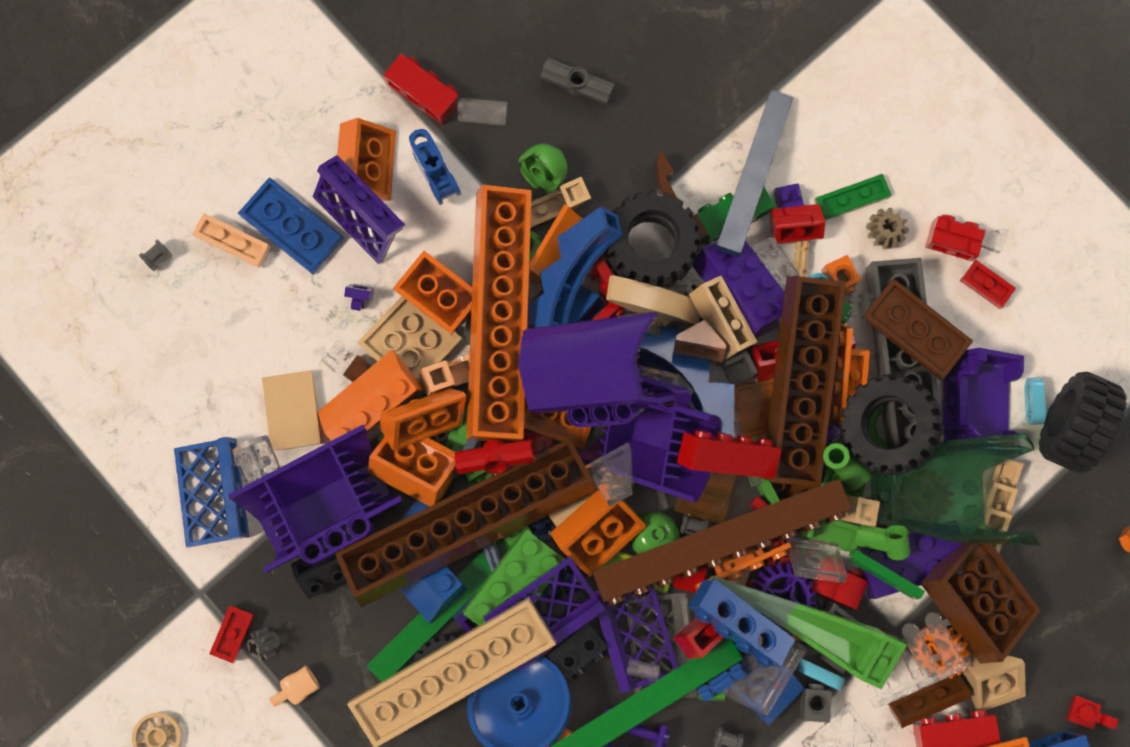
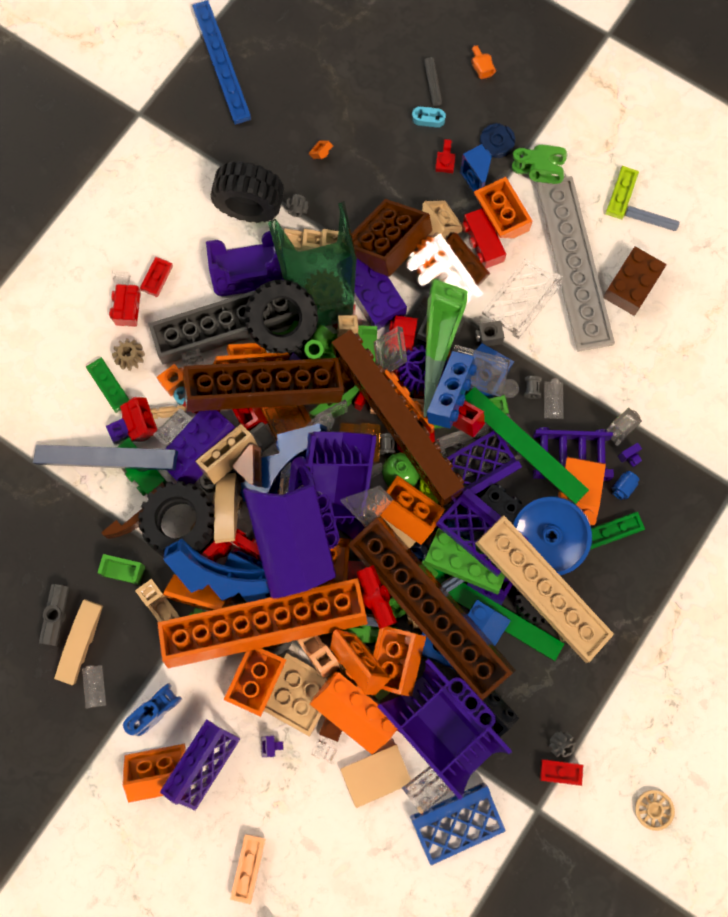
camera: 100 degrees left, 5 degrees down
blue tile [237,177,344,275] -> none
light nougat piece [270,665,320,707] -> none
red brick [383,54,460,125] -> none
bright green cylinder [519,143,568,193] -> none
clear pin [627,658,661,682] -> none
red brick [677,429,782,479] -> none
blue axle [698,663,746,701] -> none
medium azure beam [796,659,845,691] -> none
green tile [847,550,925,600] -> none
bright green piece [856,525,910,560] -> none
reddish brown tile [861,278,973,380] -> none
medium azure beam [1024,378,1046,425] -> none
none -> tan slope [54,599,103,685]
none -> bright green panel [98,554,145,585]
none -> dark grey gear [286,194,309,217]
none -> clear plate [500,379,519,398]

